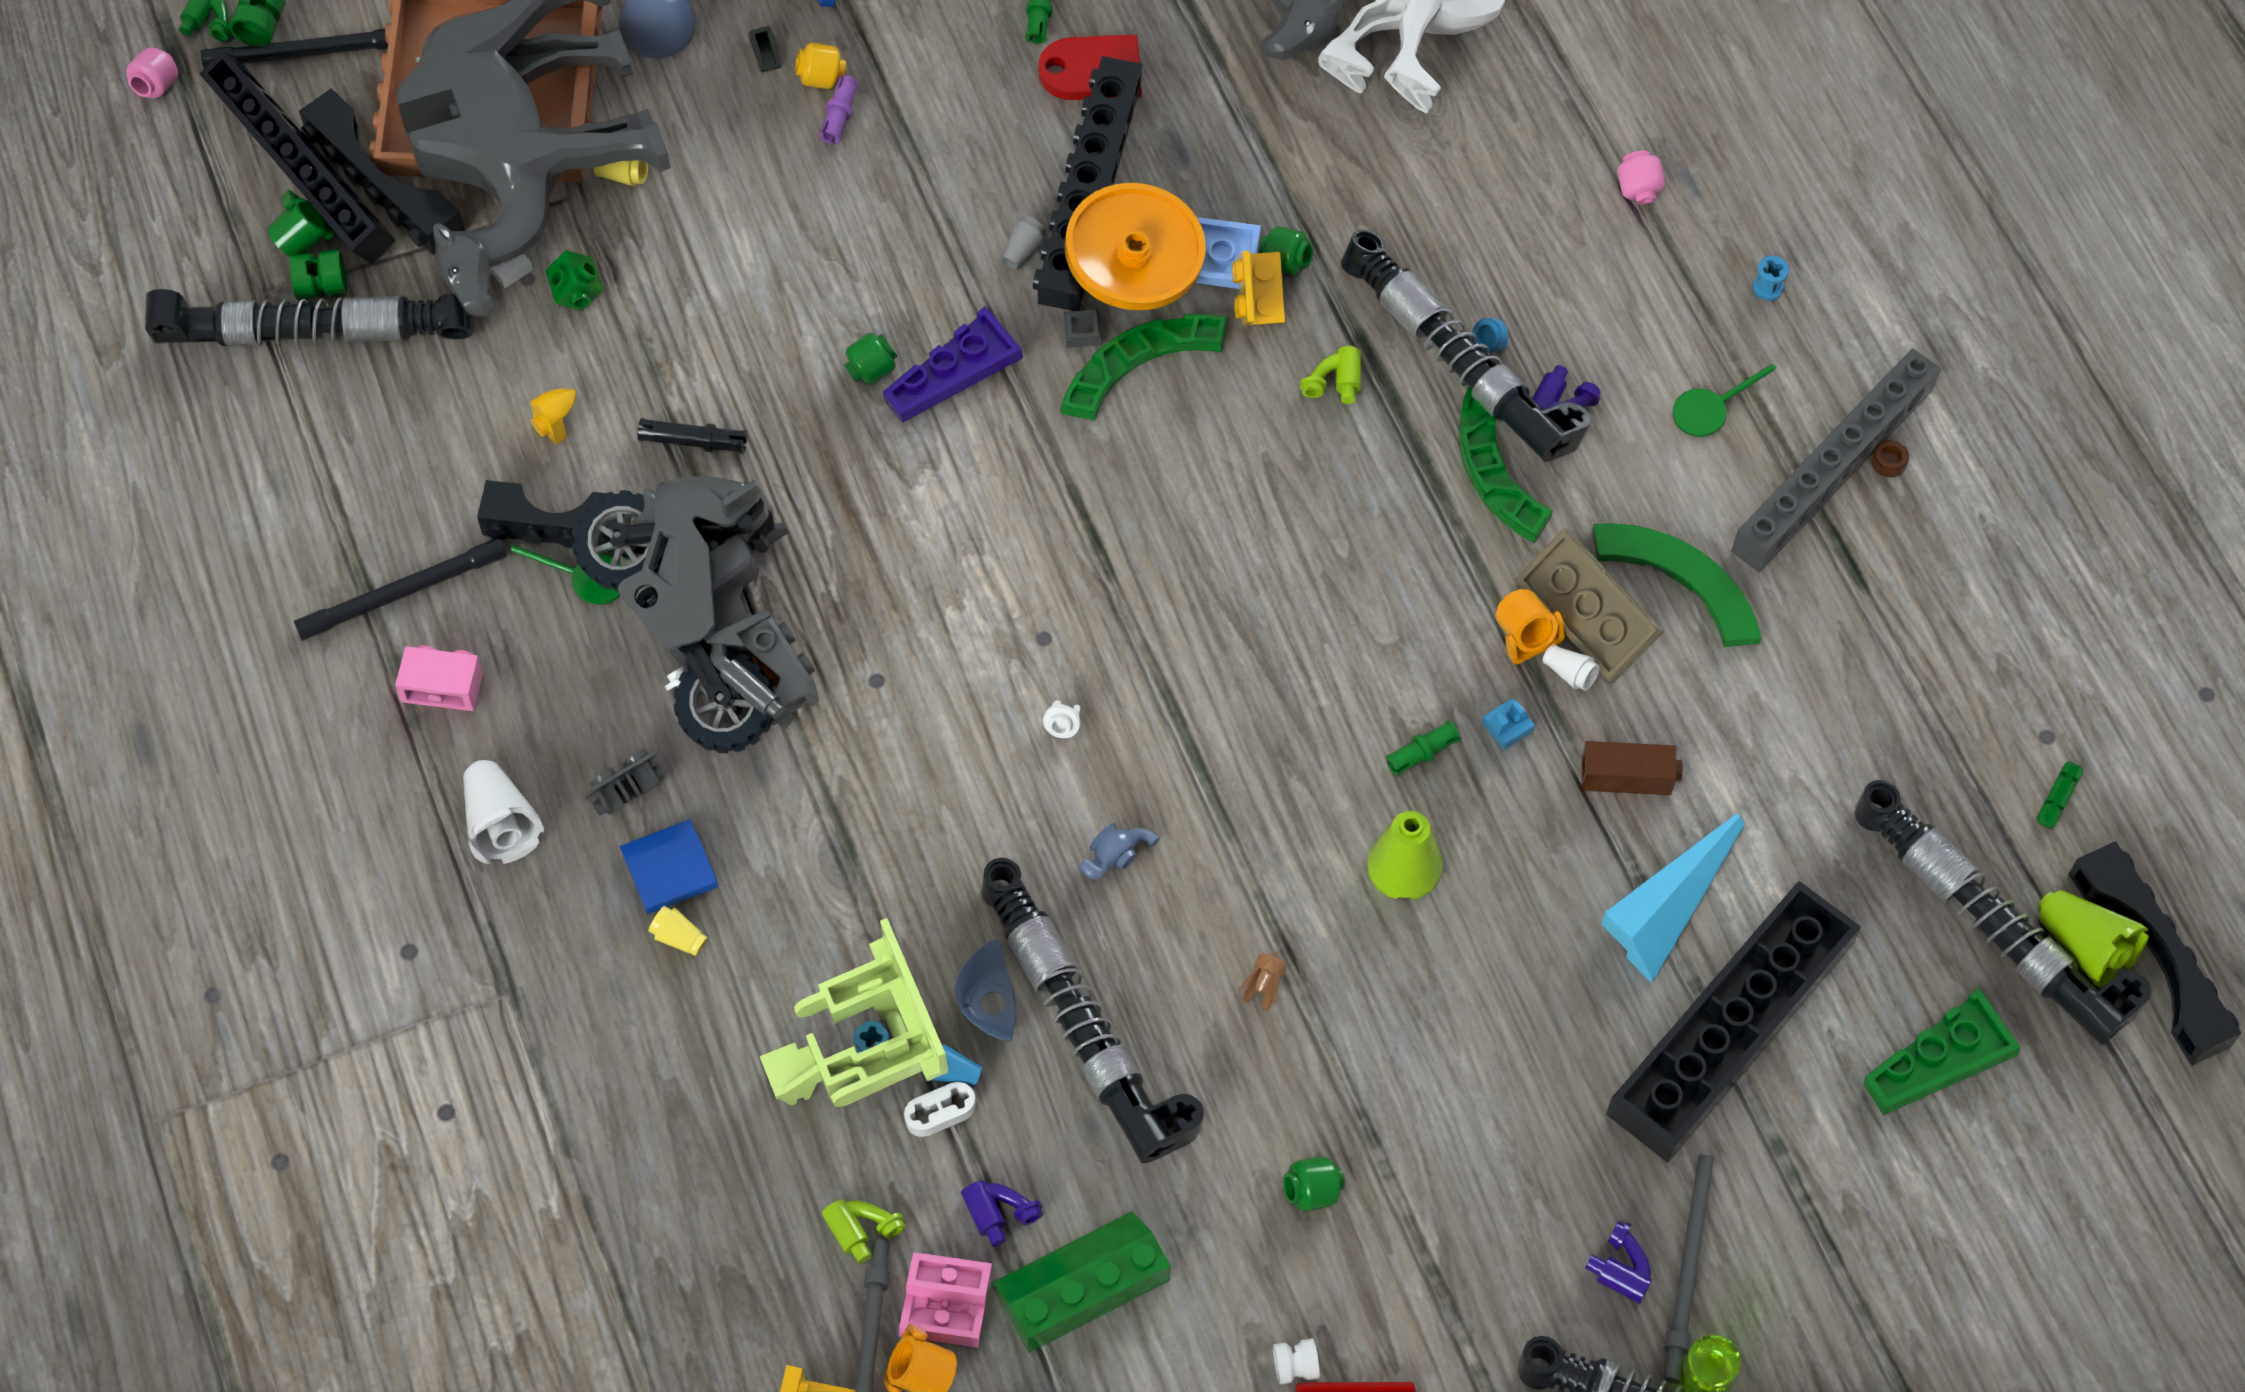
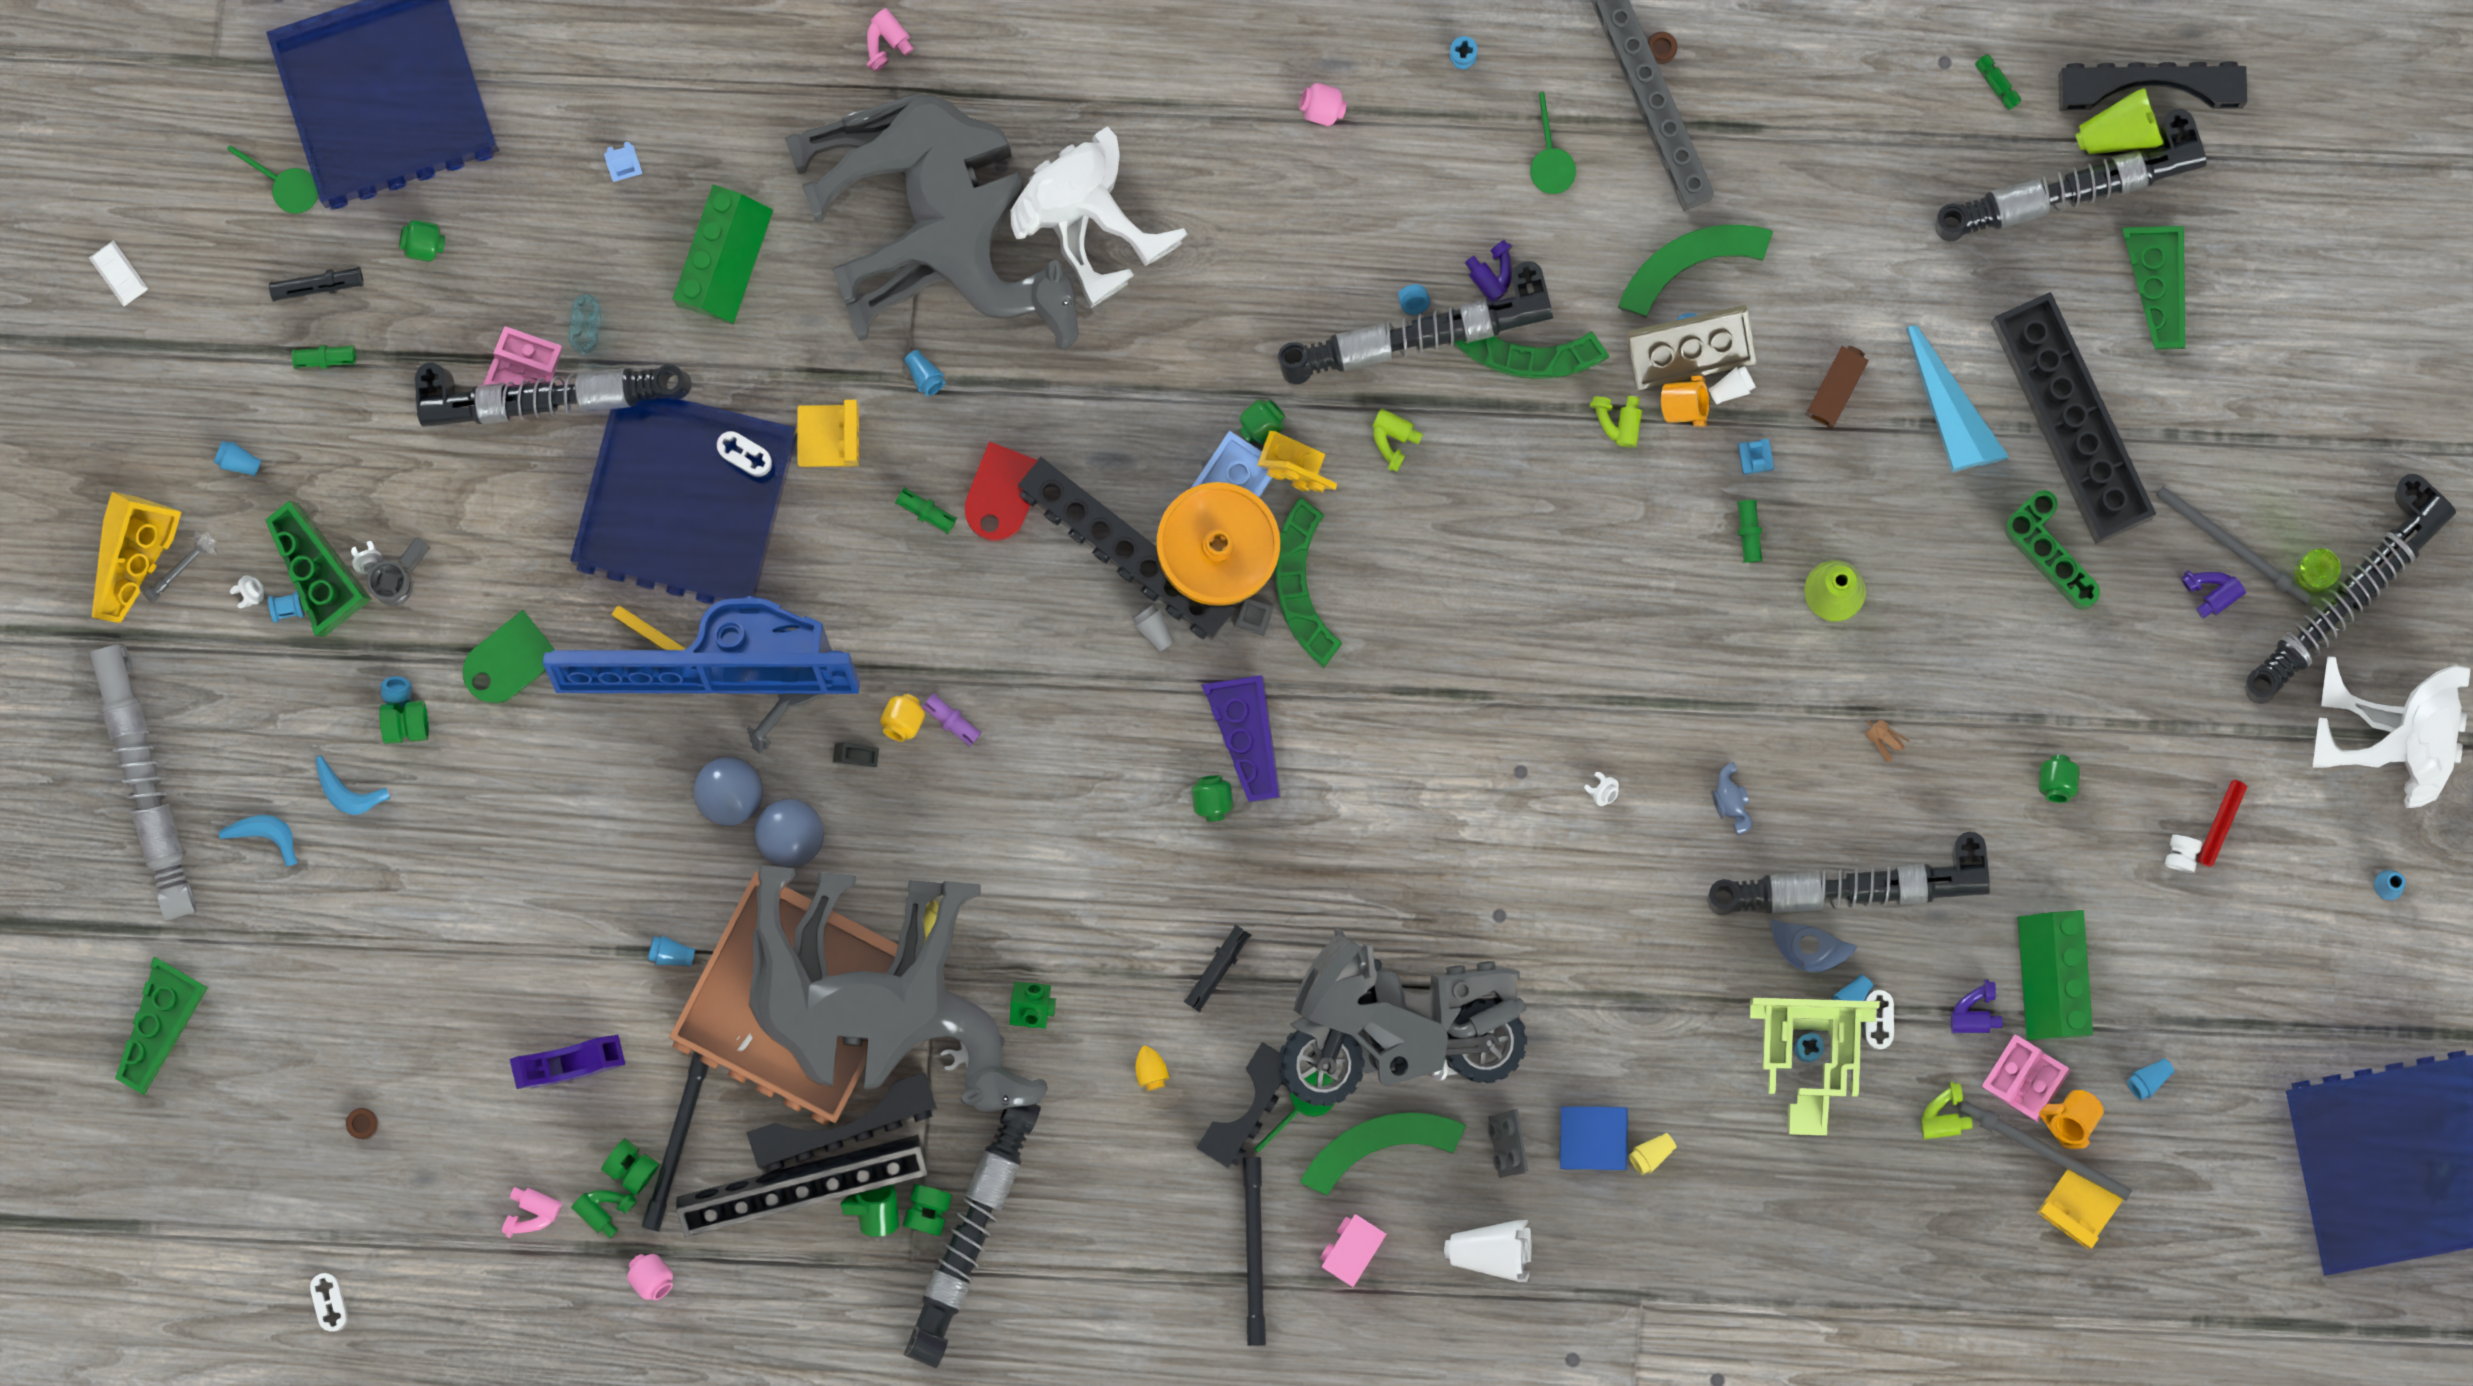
camera: 60 degrees left, 20 degrees up
none -> green tile [1300,1113,1466,1196]
none -> lime plant [1589,396,1642,448]
none -> green beam [2004,490,2100,610]

